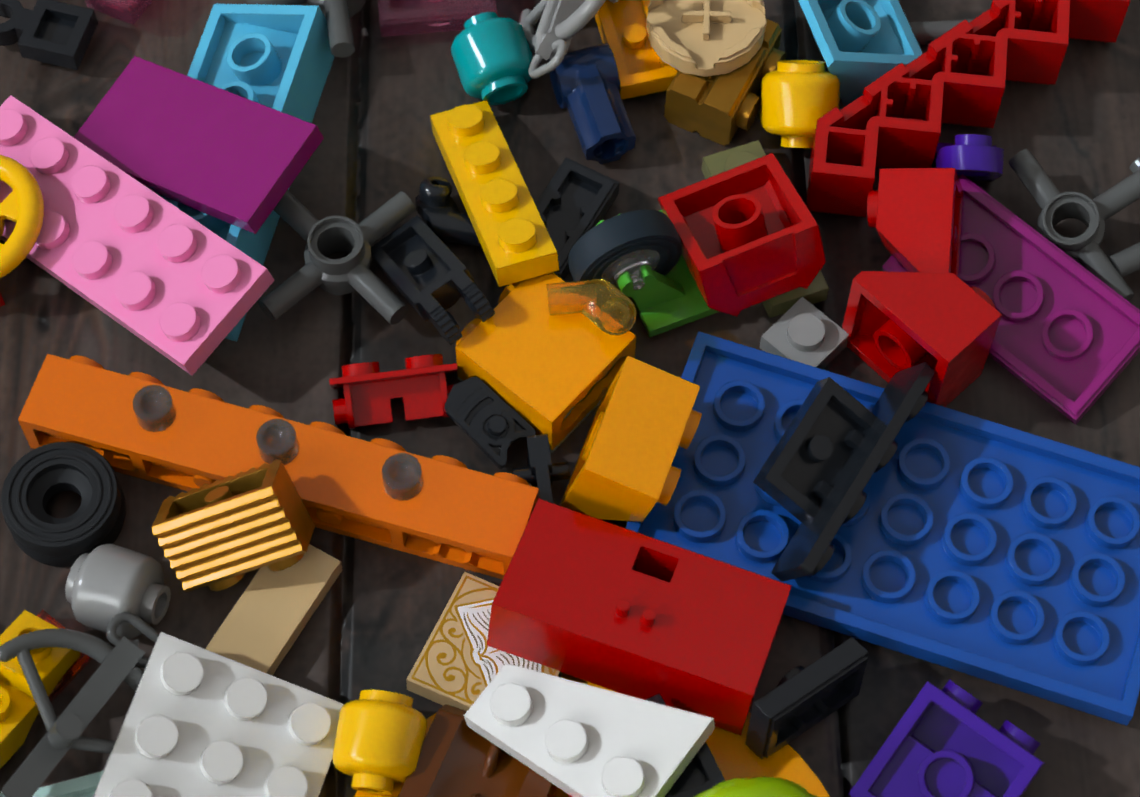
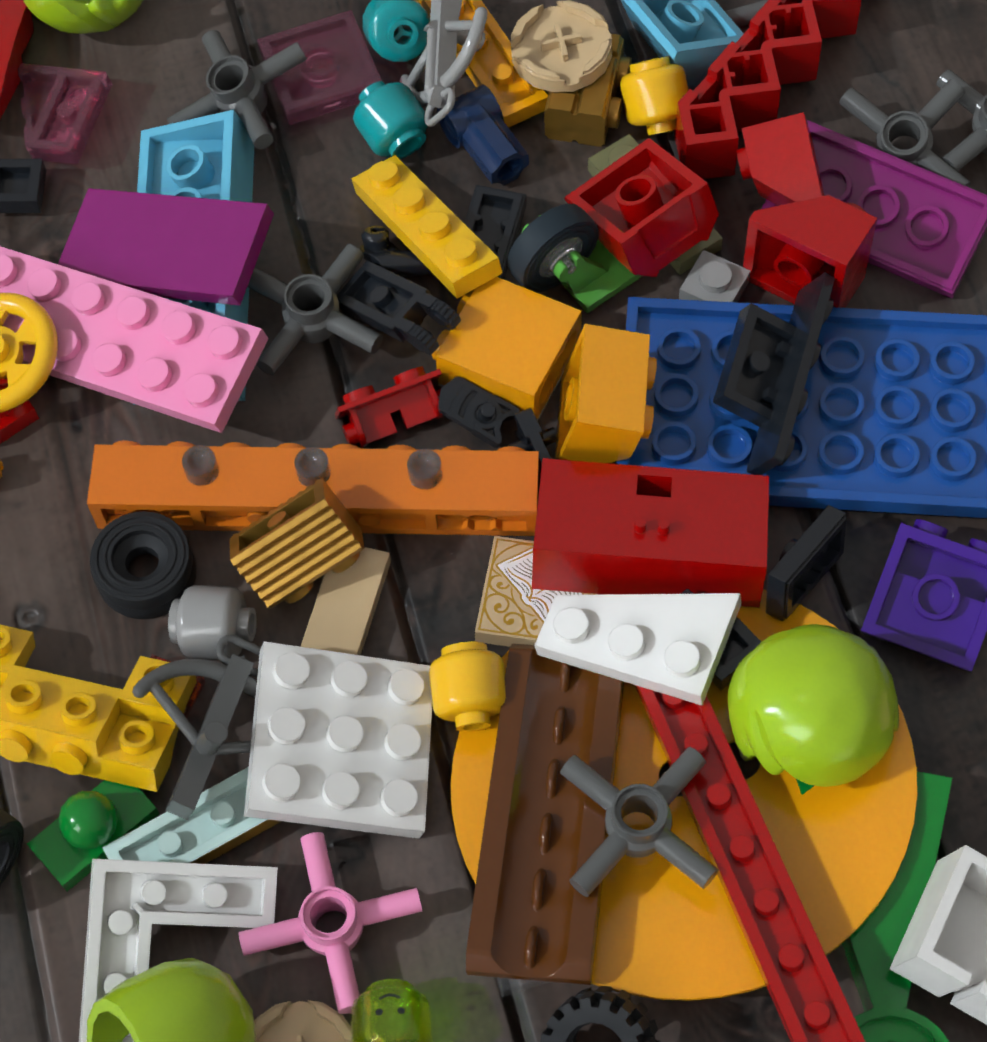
camera: 10 degrees left, 0 degrees up
clear yellow arm [546,279,637,335] -> none
dark purple plate [932,134,1004,181] -> none

